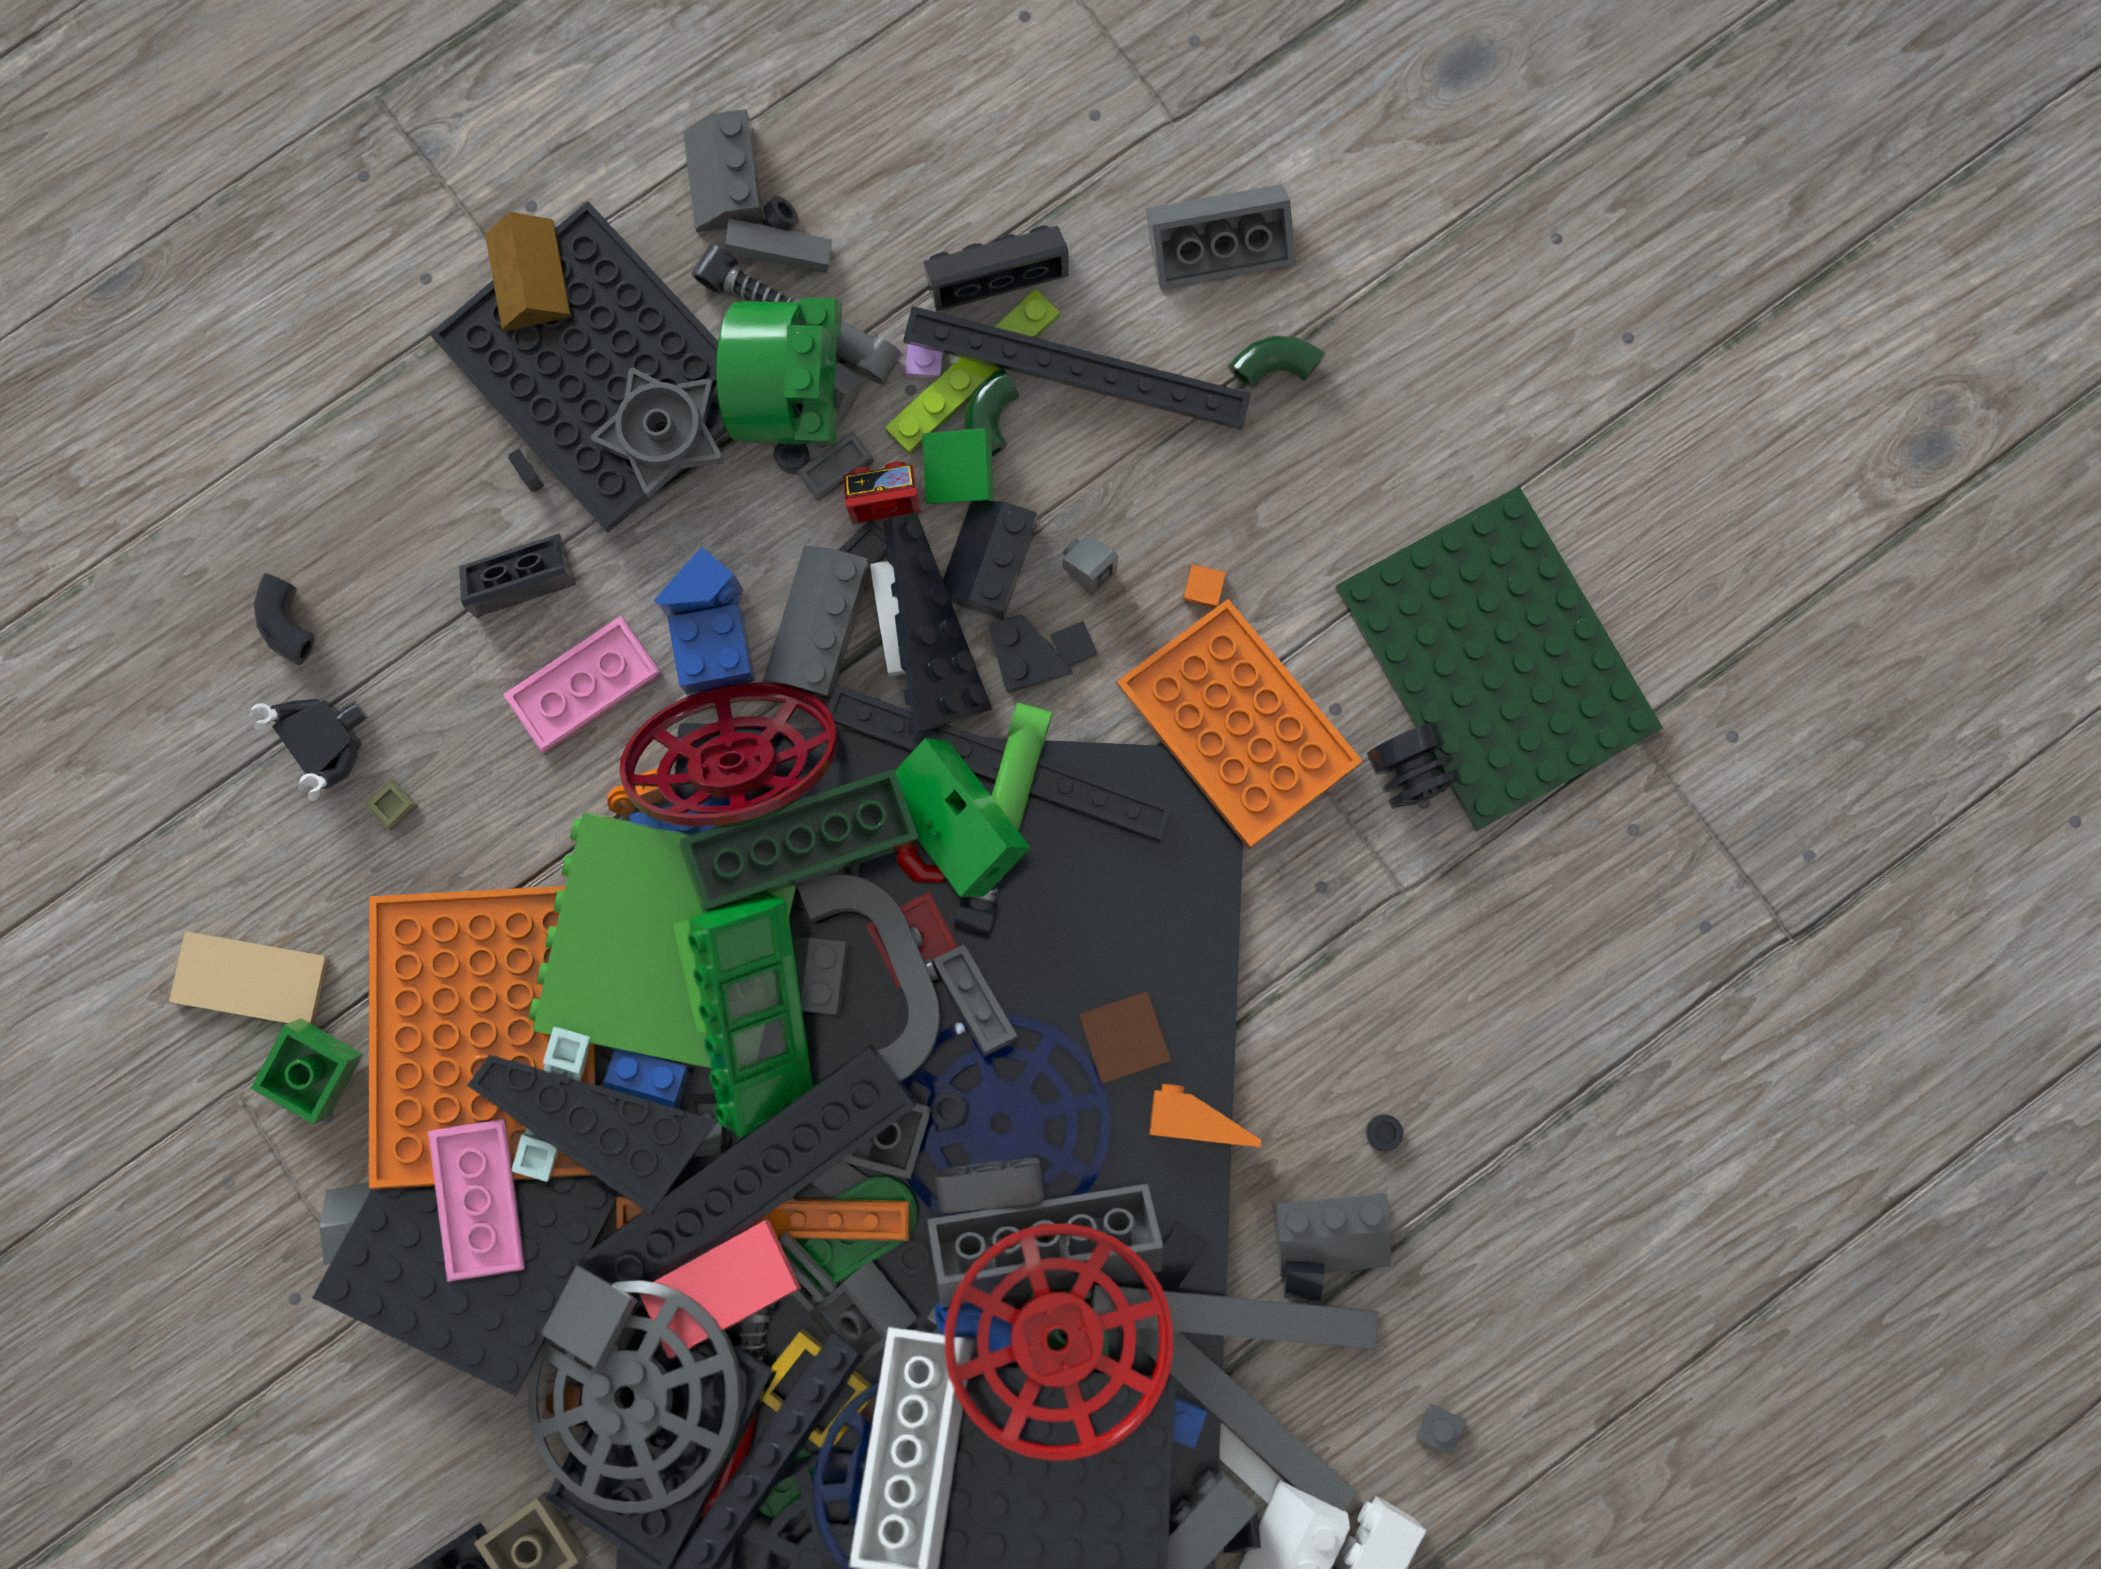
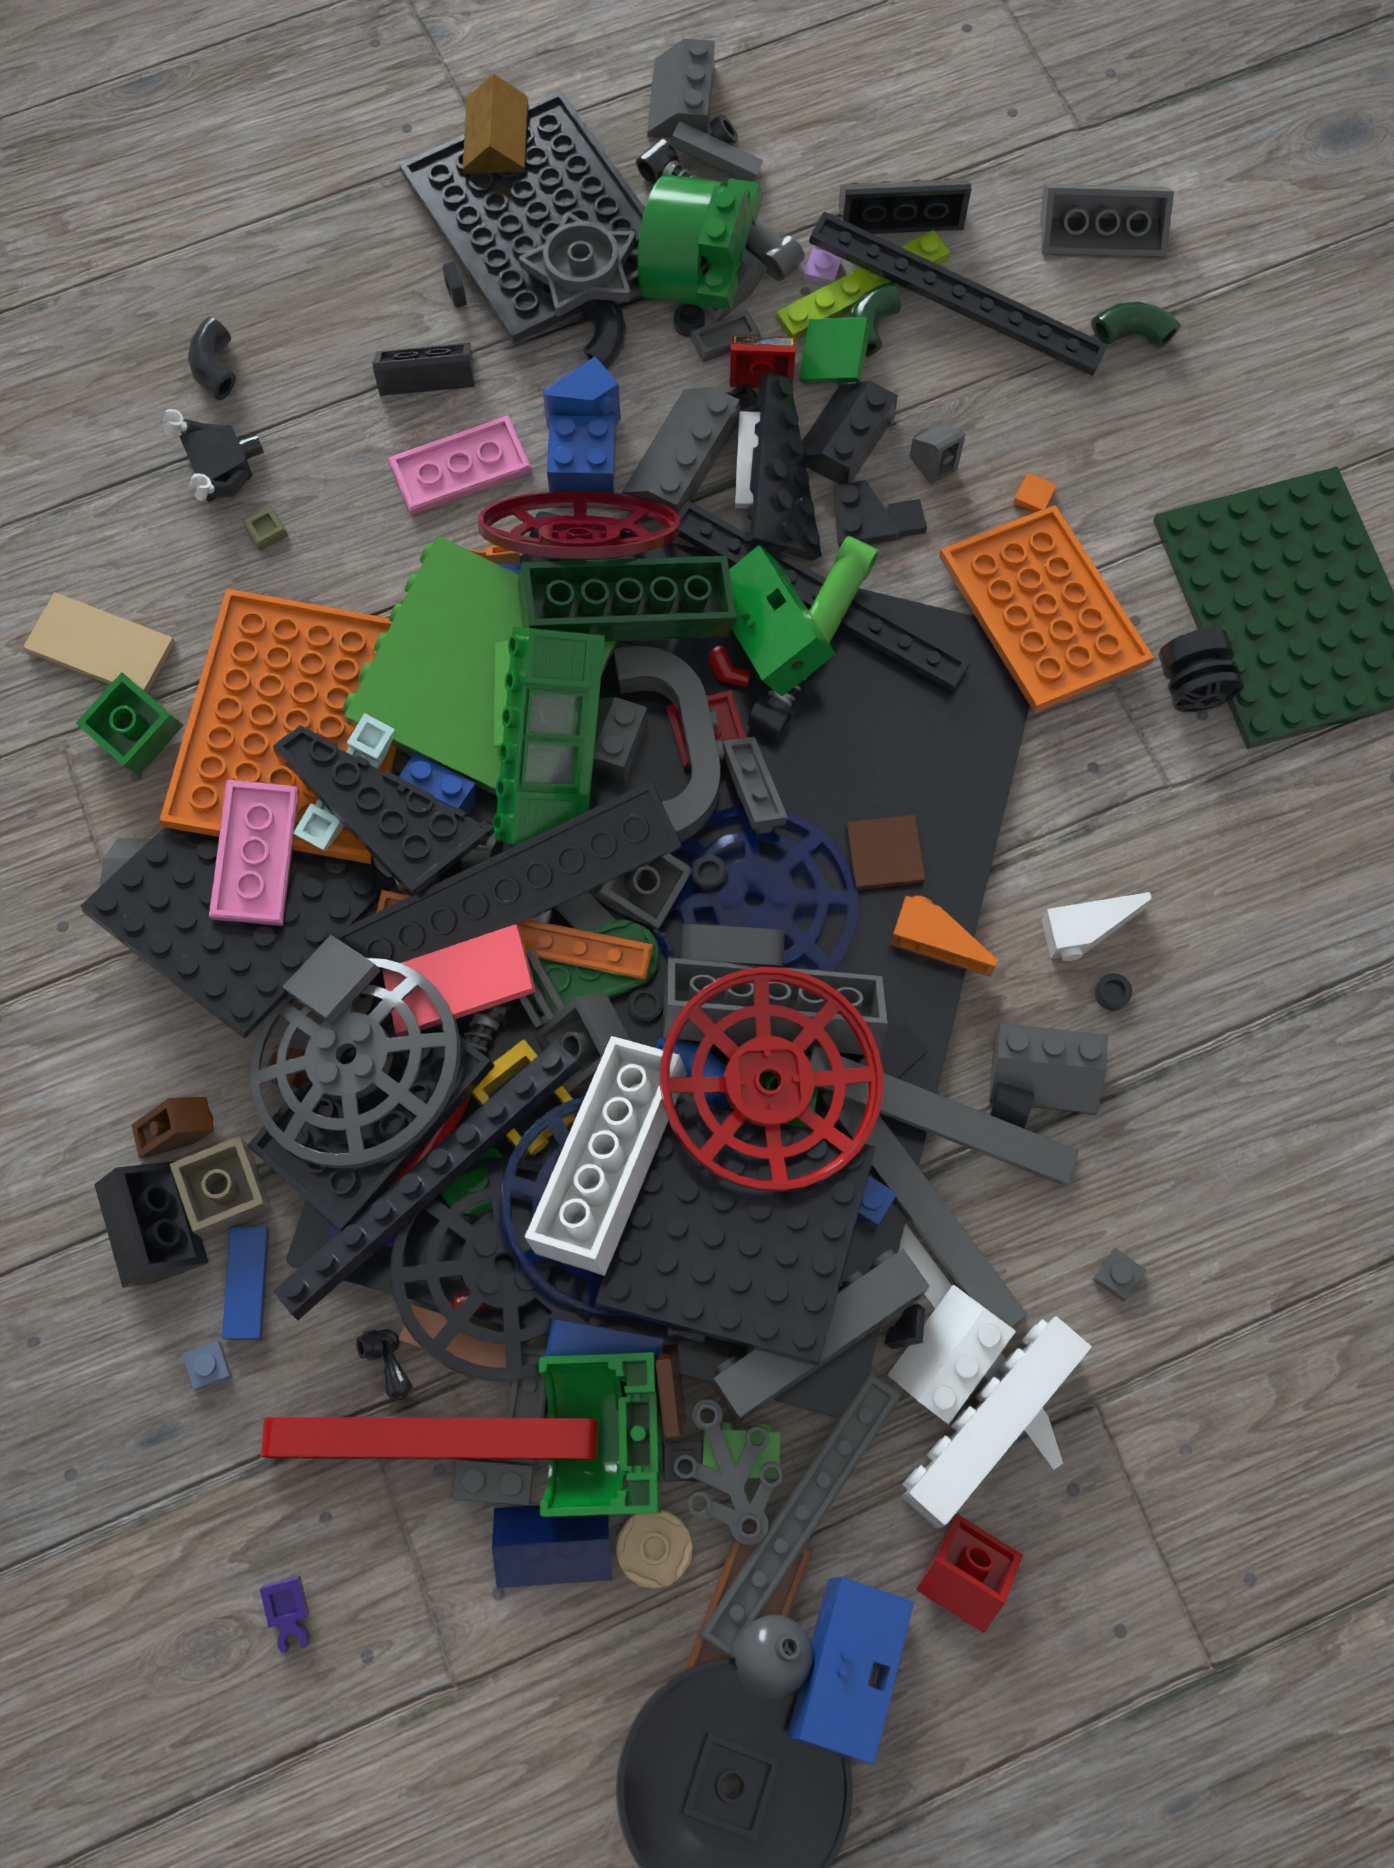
camera: 10 degrees right, 10 degrees down
none -> reddish brown slope [131,1097,214,1158]
none -> black cylinder [582,300,627,370]
none -> white slope [1042,892,1152,961]

